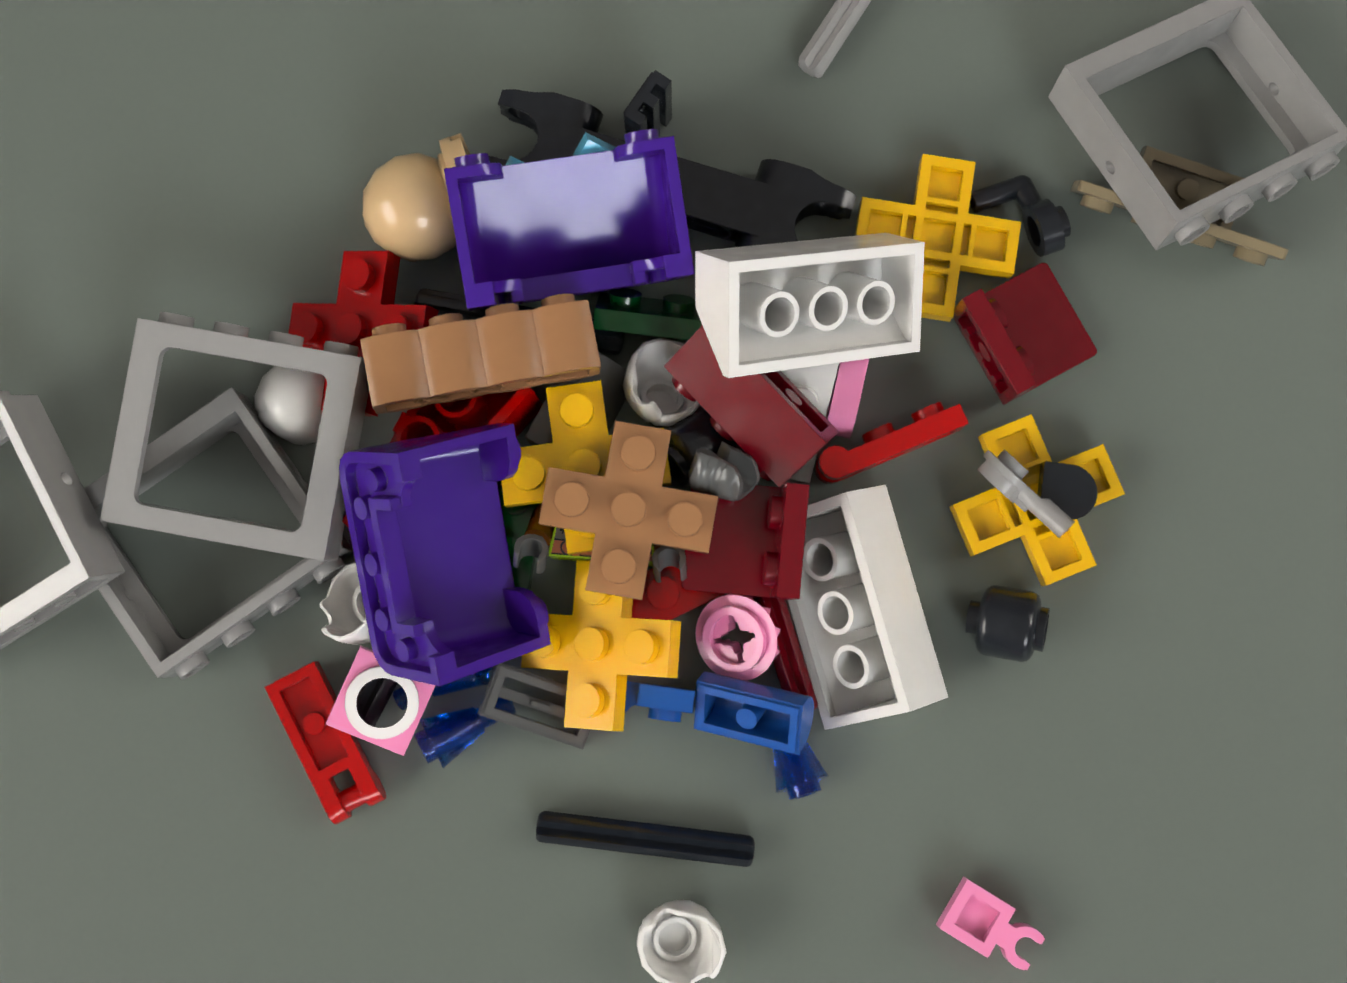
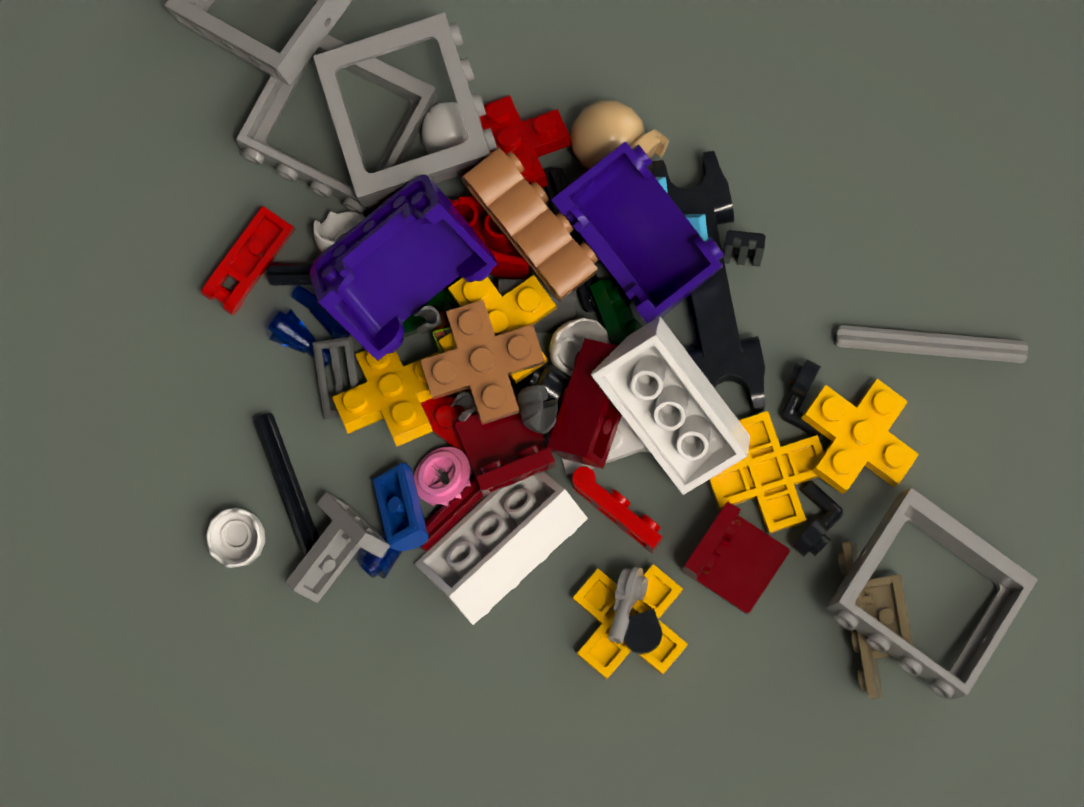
camera: 65 degrees right, 5 degrees down
piece [326,645,436,756] -> none
blue plate [625,680,696,722] -> none
bright pink beam [826,359,869,439] -> none
bright pink plate [936,876,1045,970] -> none
black head [965,585,1050,662] -> none
none -> light grey bracket [285,492,390,603]
none -> black plate [780,359,821,438]
none -> yellow plate [801,379,919,495]

